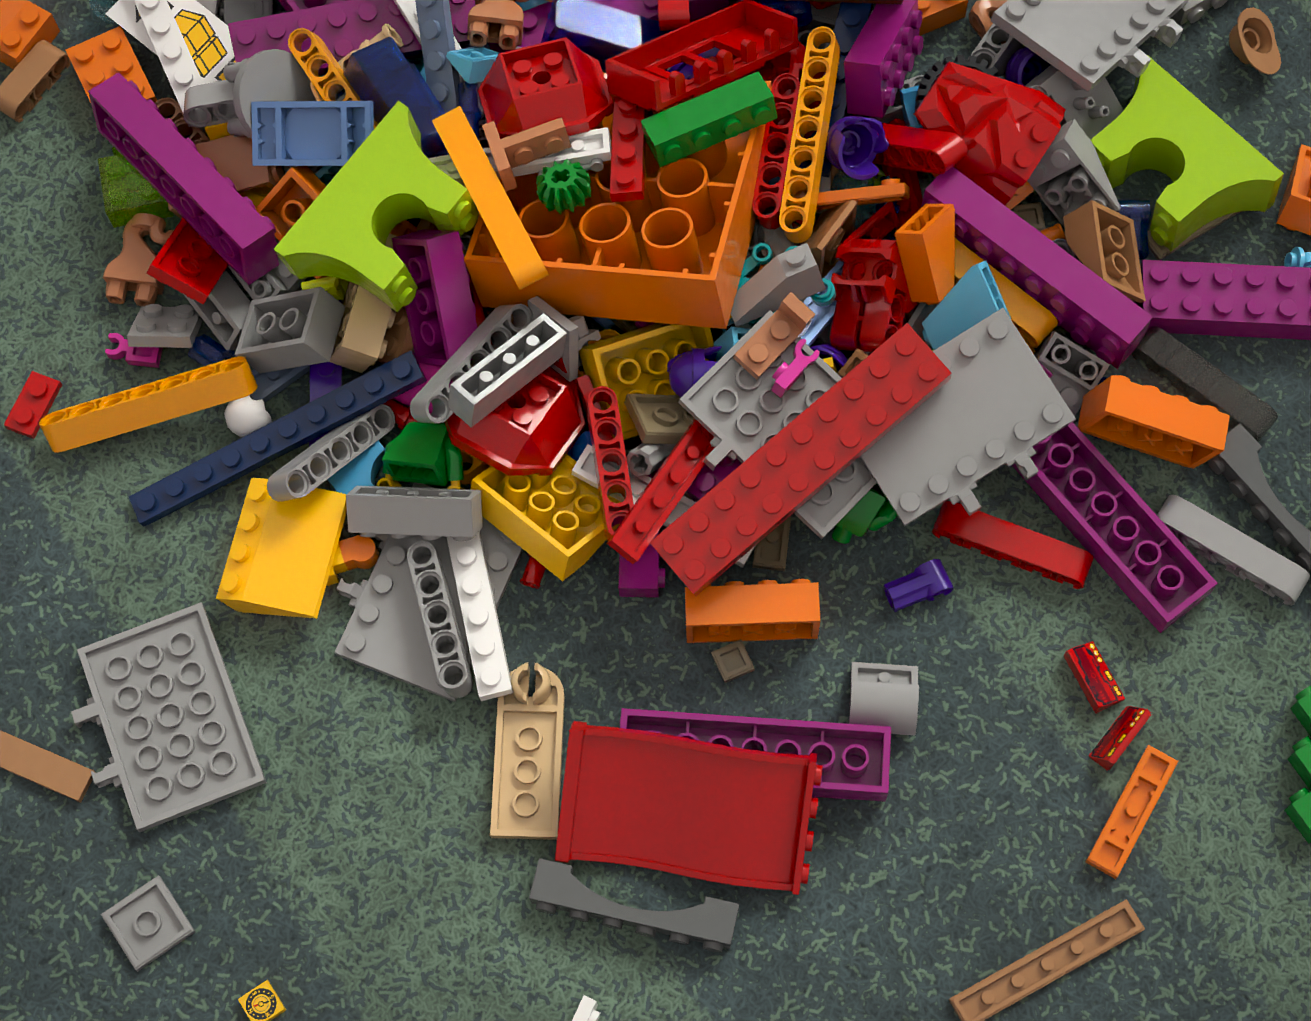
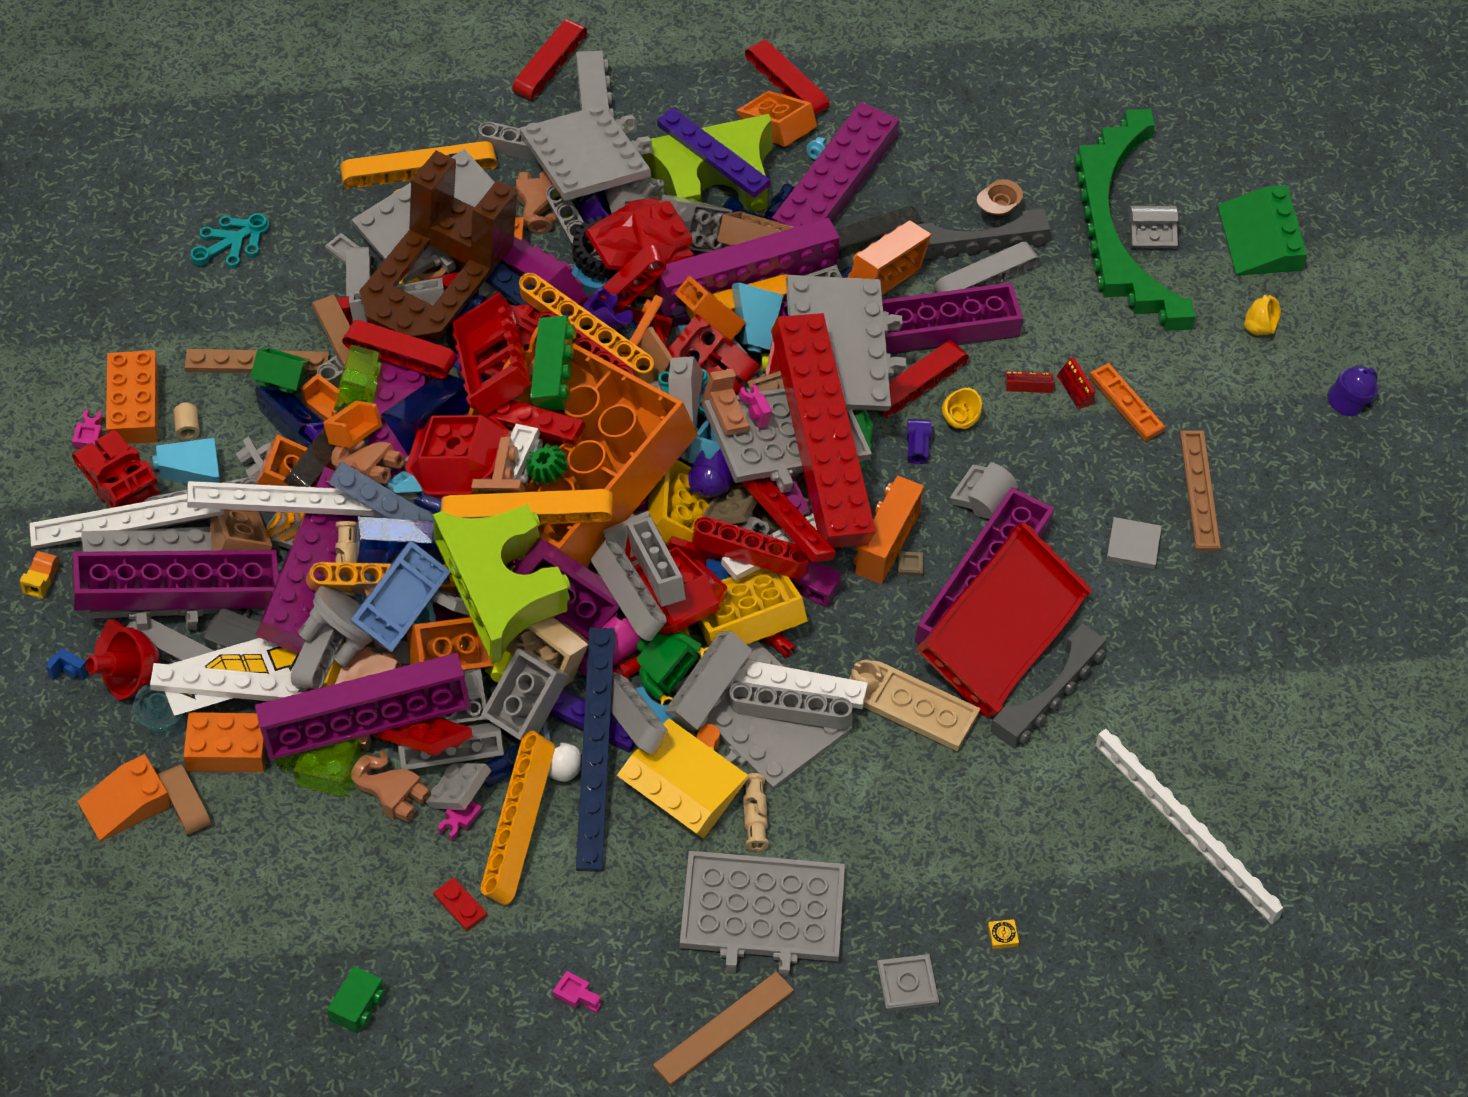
camera: 70 degrees left, 15 degrees down
medium nougat piece [1229,7,1281,75] -> none
none -> dark purple plate [657,107,770,198]
none -> tan piece [743,773,769,851]
none -> clear blue pin [764,184,794,220]
none -> yellow hair [942,388,982,429]
none -> light grey tile [1106,517,1162,569]

